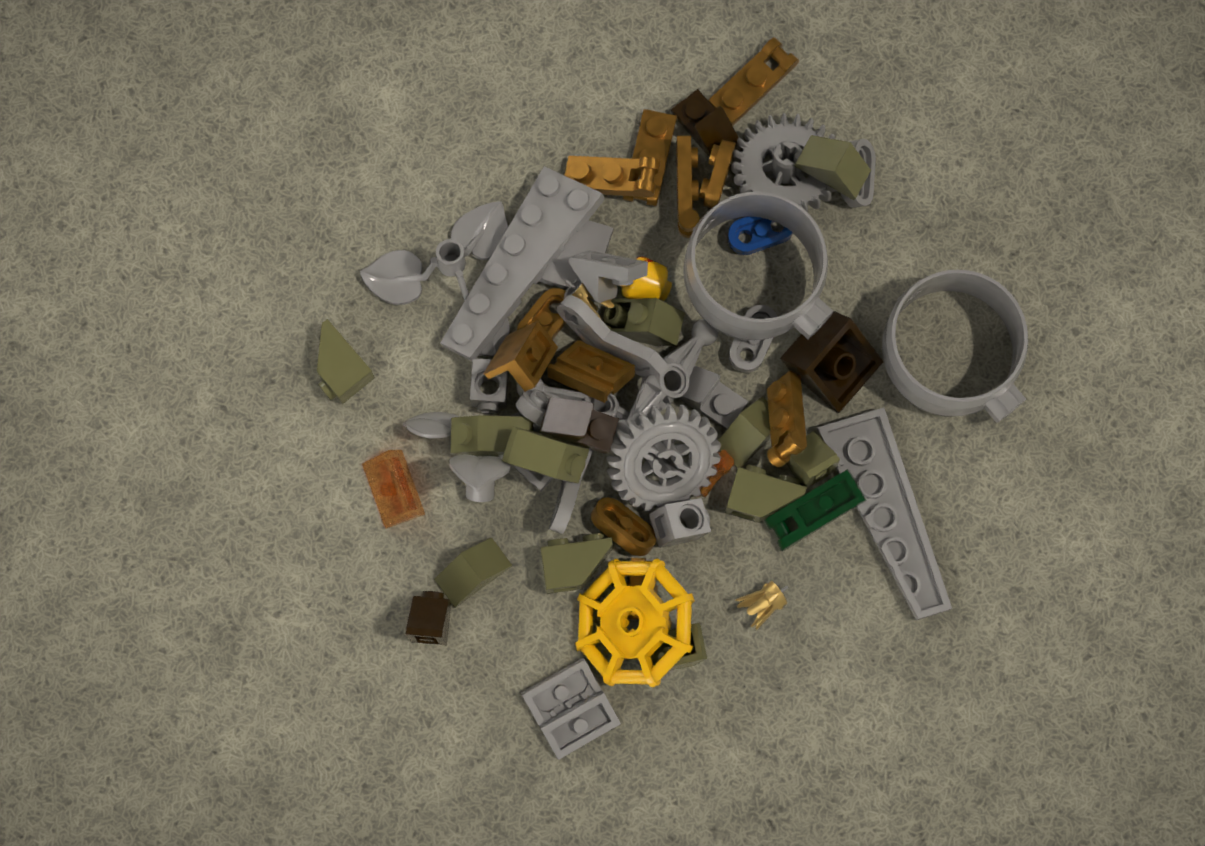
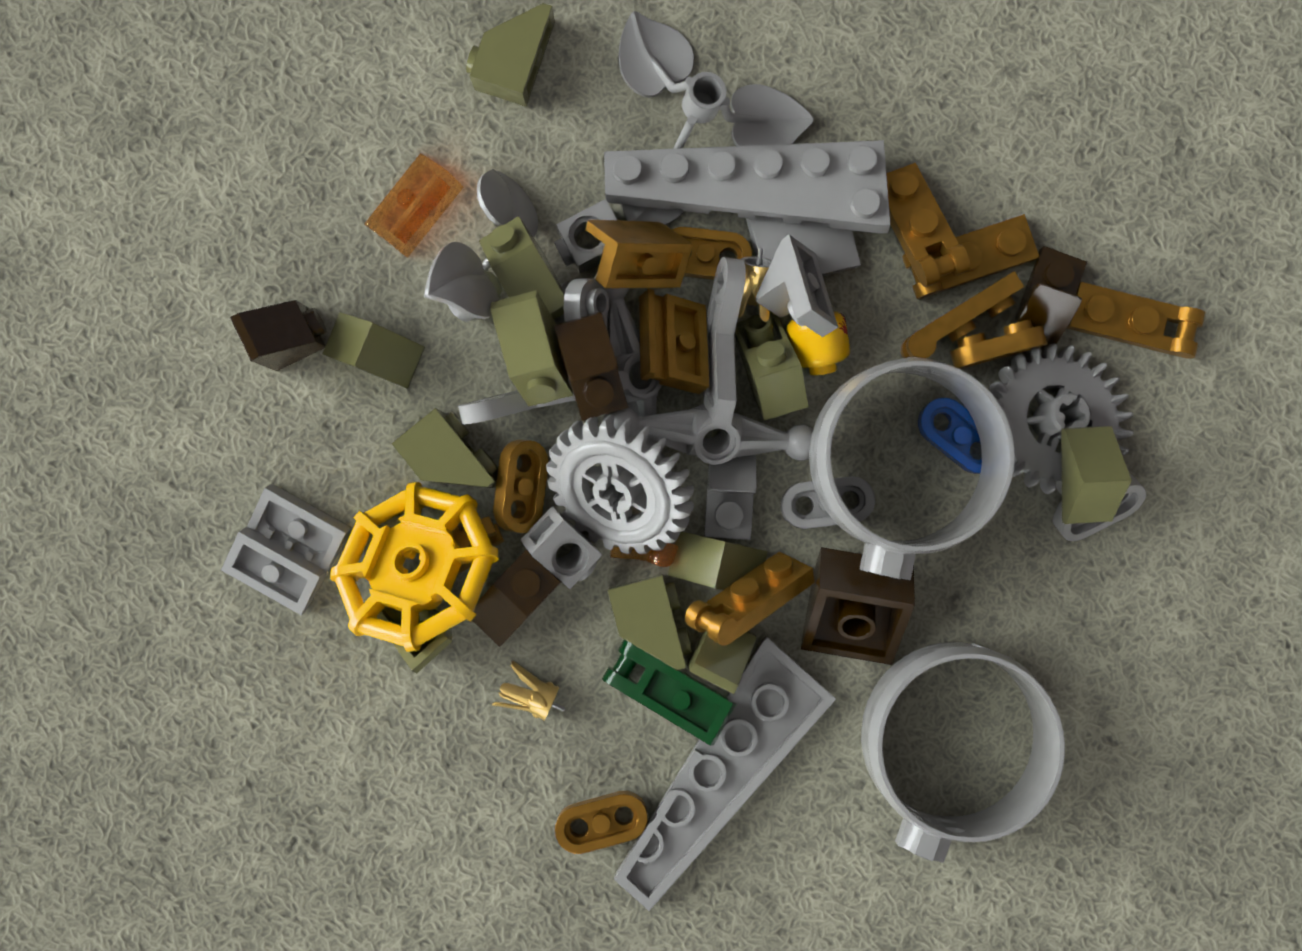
camera: 60 degrees right, 10 degrees up
none -> dark brown slope [472,549,562,647]
none -> pearl gold plate [555,791,647,854]

